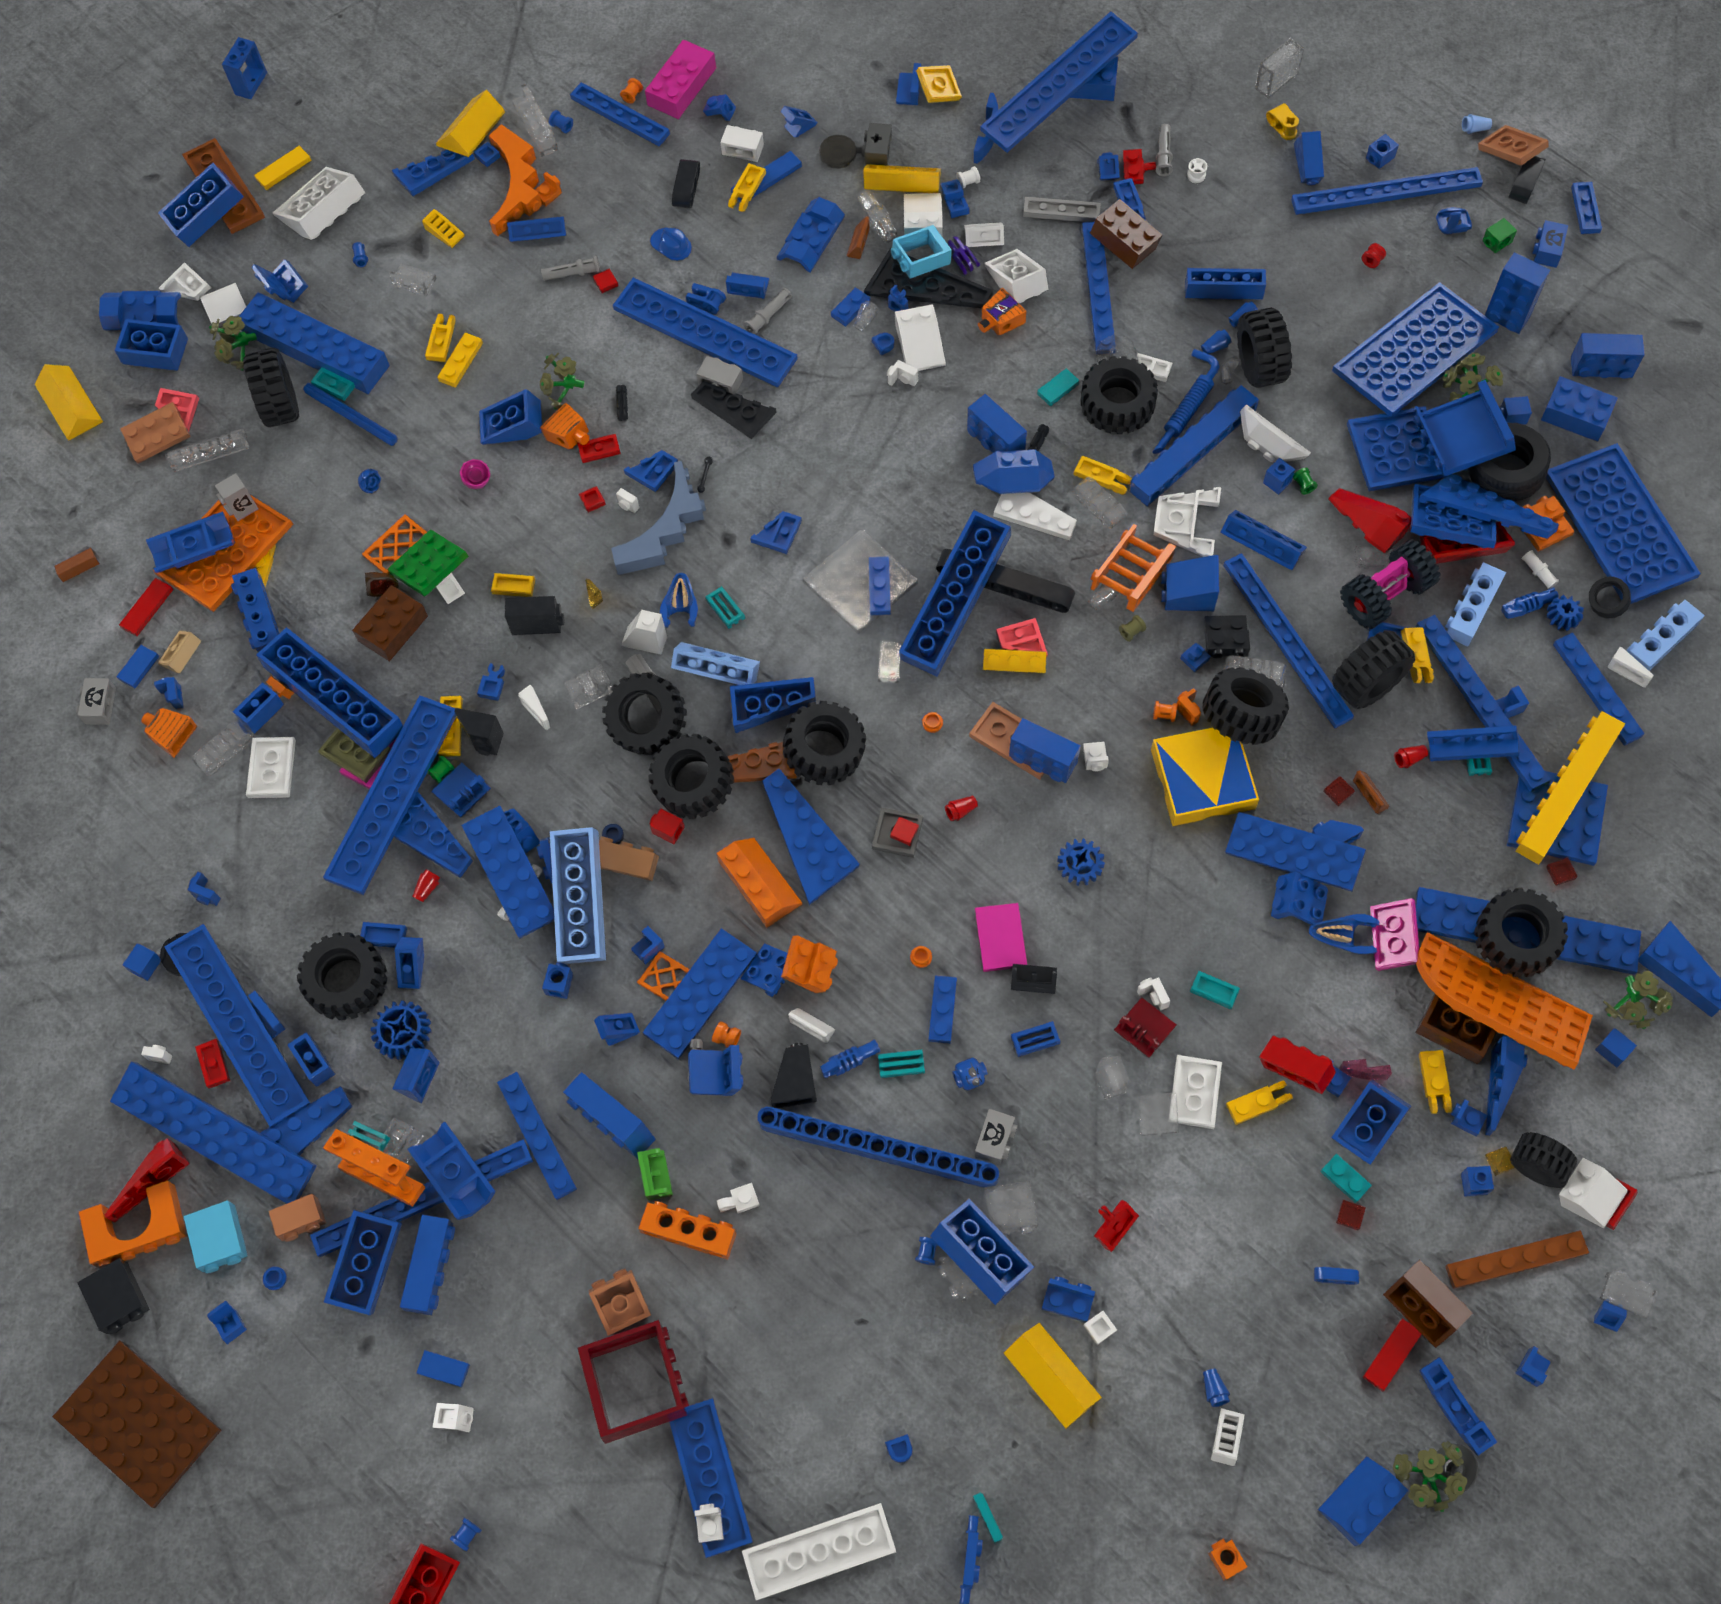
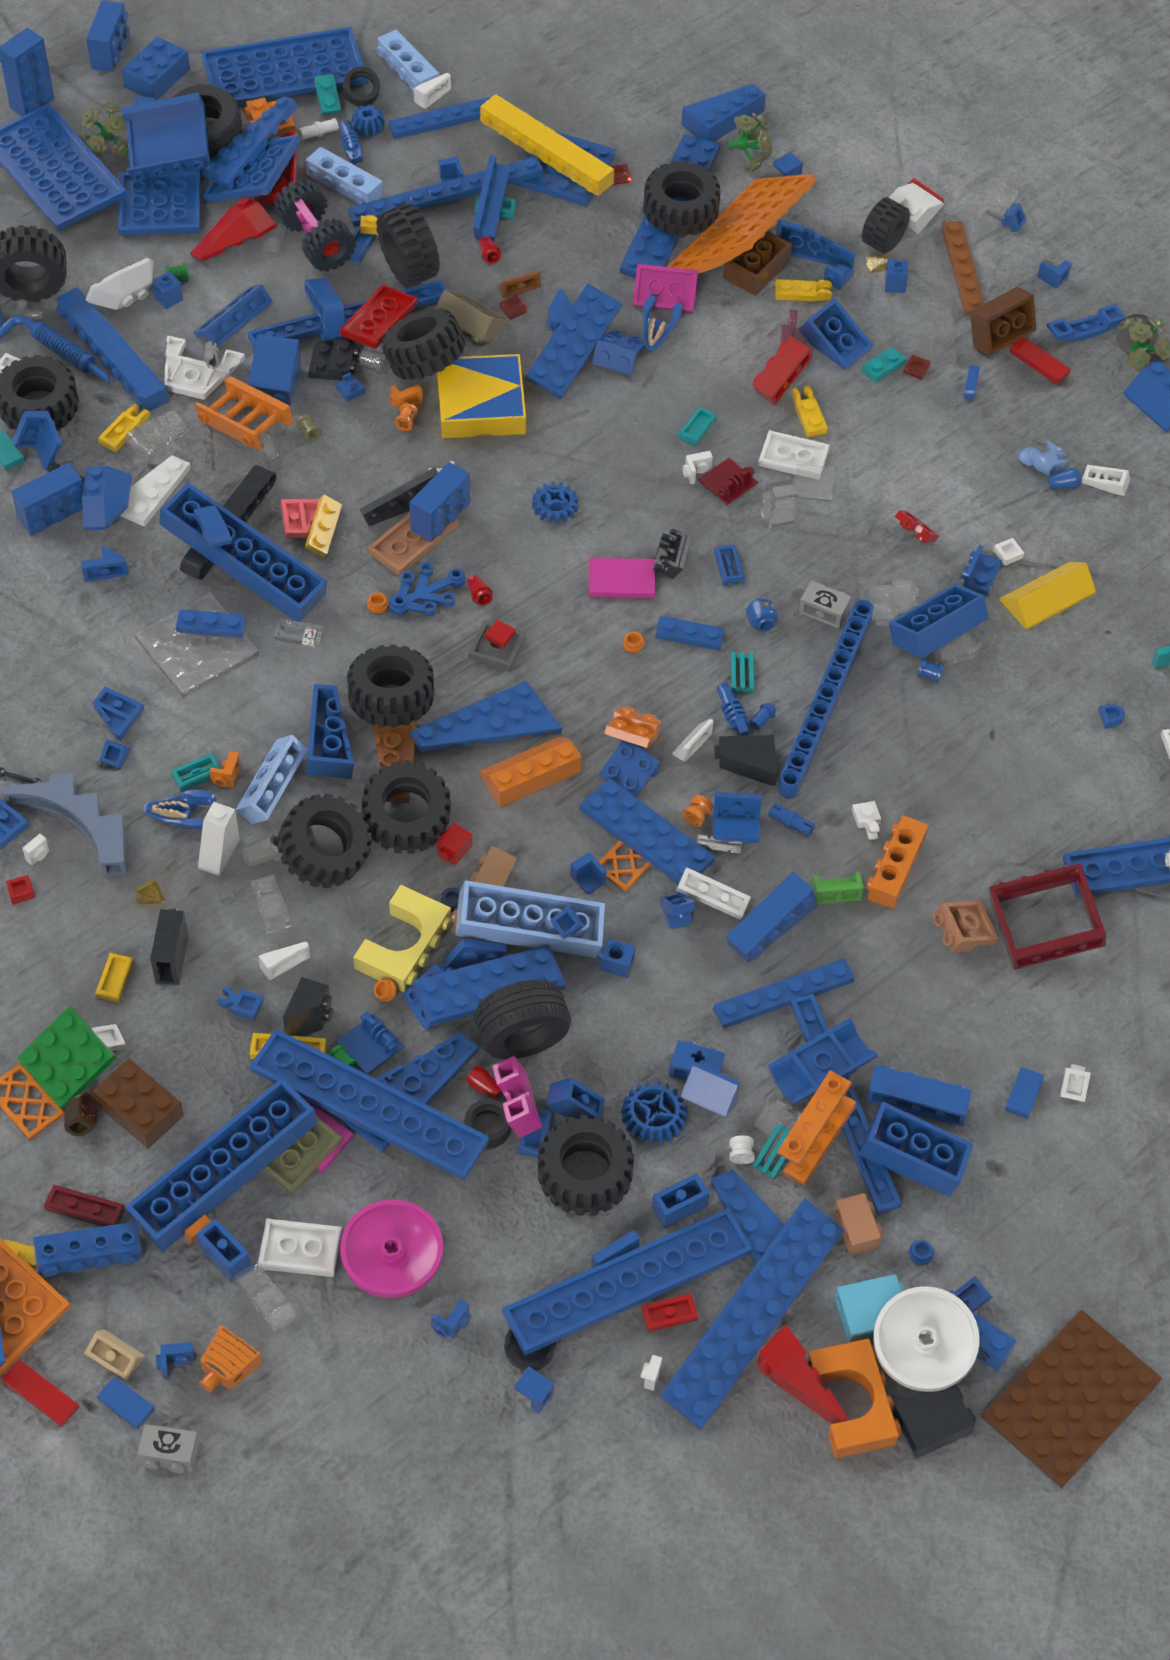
camera: 90 degrees left, 10 degrees down
none -> blue bracket [12,411,62,470]
none -> dark red tile [44,1184,125,1227]
none -> blue slope [81,545,128,582]
none -> blue slope [99,739,131,768]
none -> blue slope [194,505,232,548]
none -> light grey pin [204,341,221,370]
none -> orange bracket [209,751,241,788]
none -> blue beam [304,278,345,341]
none -> teal plate [314,74,341,116]
none -> red tile [340,284,418,349]
none -> dark pink dish [340,1199,443,1298]
none -> light yellow arch [353,885,452,992]
none -> black wing [360,467,438,527]
none -> orange plate [374,978,396,1003]
none -> blue plant [388,562,465,616]
none -> dark tan slope [435,290,510,343]
none -> black tyre [464,1099,511,1149]
none -> black tyre [473,980,572,1059]
none -> dark pink arch [492,1056,542,1138]
none -> blue slope [550,906,585,939]
none -> blue brick [669,1040,725,1081]
none -> white plate [676,867,750,920]
none -> white wheel [729,1135,755,1164]
none -> blue pin [749,702,777,731]
none -> blue pin [768,802,815,837]
none -> white dish [874,1287,979,1392]
none -> blue brick [972,1311,1016,1372]
none -> medium blue animal [1018,441,1069,477]

